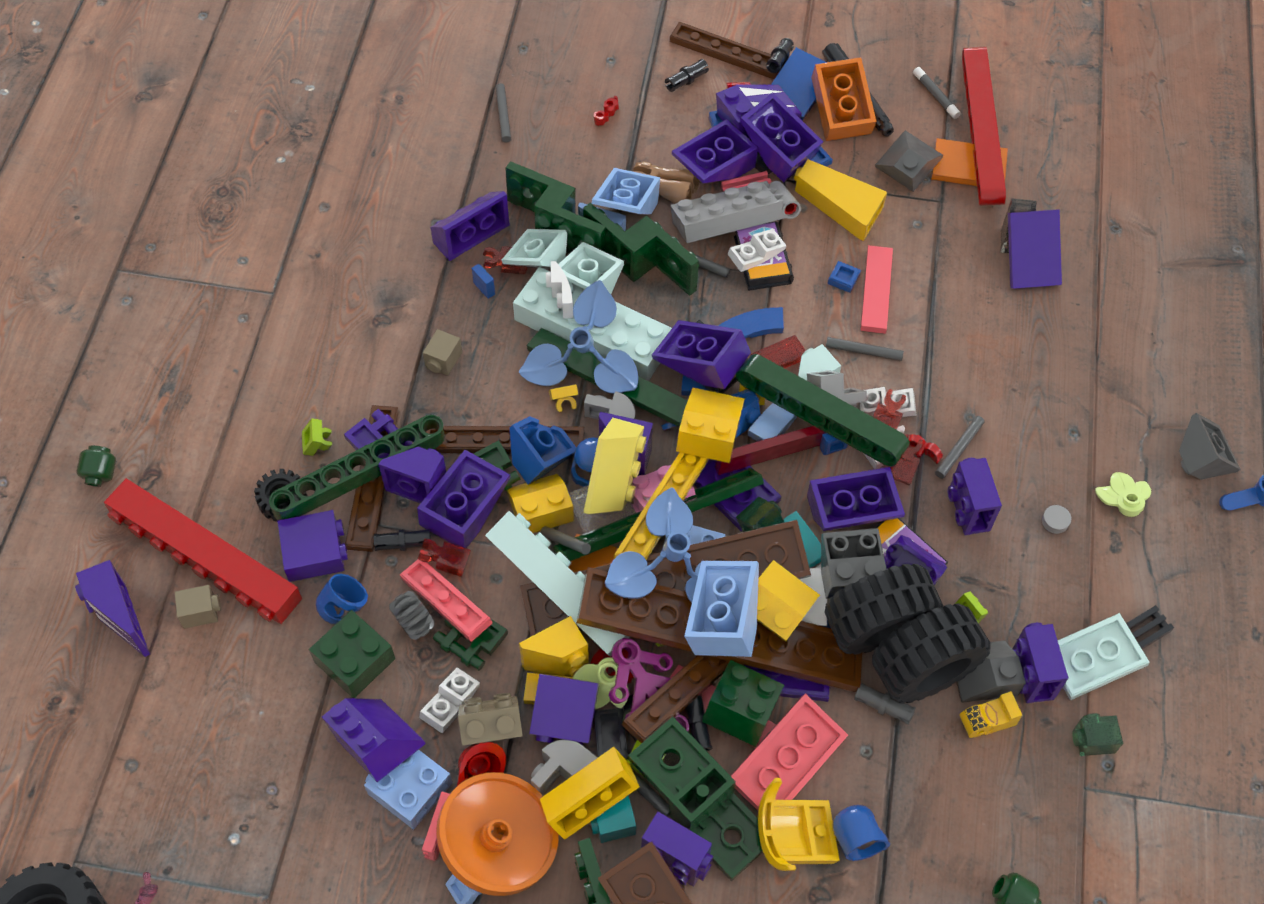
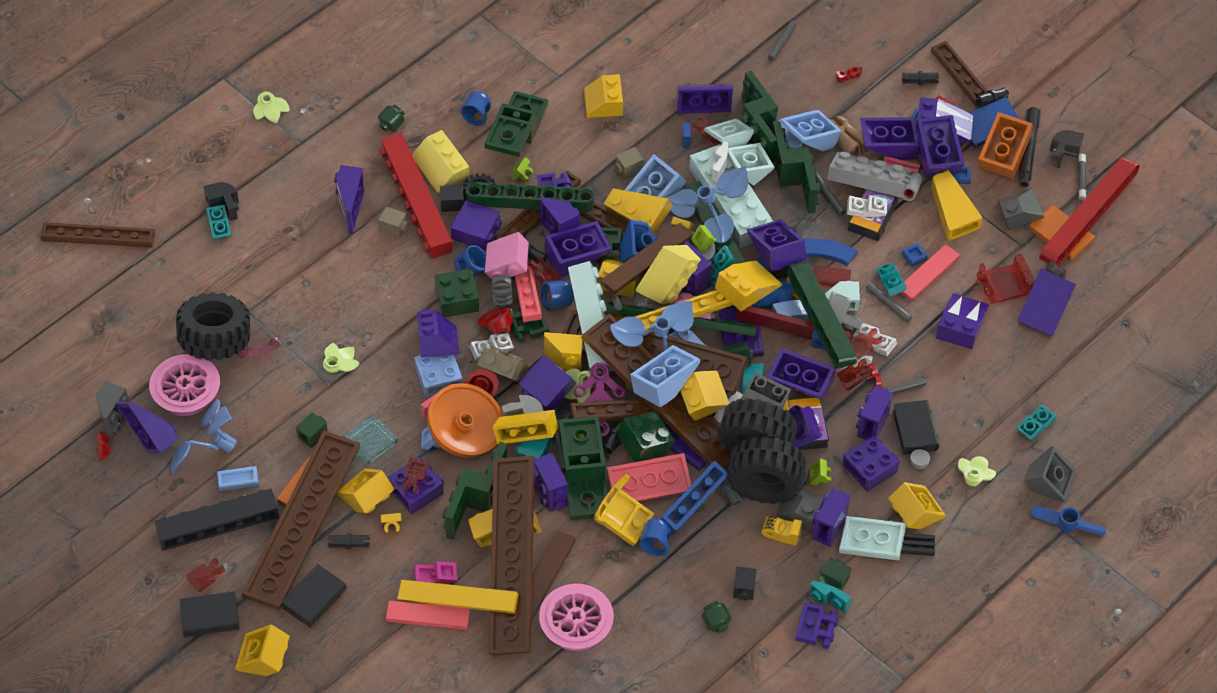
camera: 35 degrees right, 5 degrees down
none -> yellowish green plate [323,343,359,373]
none -> light yellow slope [412,130,470,195]
none -> black panel [440,185,463,212]
none -> blue helmet [461,91,491,126]
none -> red piece [477,308,513,334]
none -> dark green bracket [484,91,548,157]
none -> bright pink brick [485,232,529,279]
none -> blue helmet [541,280,575,309]
none -> yellow slope [584,74,623,118]
none -> reddish brown tile [601,223,693,295]
none -> yellow wedge [603,188,673,235]
none -> light blue slope [625,154,686,198]
none -> blue brick [661,460,728,535]
none -> lime tile [691,225,717,252]
none -> teal slope [711,245,734,286]
none -> black brick [733,567,756,600]
none -> dark purple plate [795,602,838,649]
none -> teal slope [809,581,852,613]
none -> dark purple brick [842,435,899,492]
none -> teal slope [876,263,907,296]
none -> yellow slope [888,482,946,530]
none -> black piece [892,400,940,455]
none -> dark purple slope [936,293,989,349]
none -> clear red panel [977,254,1035,304]
none -> teal slope [1016,404,1057,441]
none -> clear smoke brick [1049,130,1084,168]

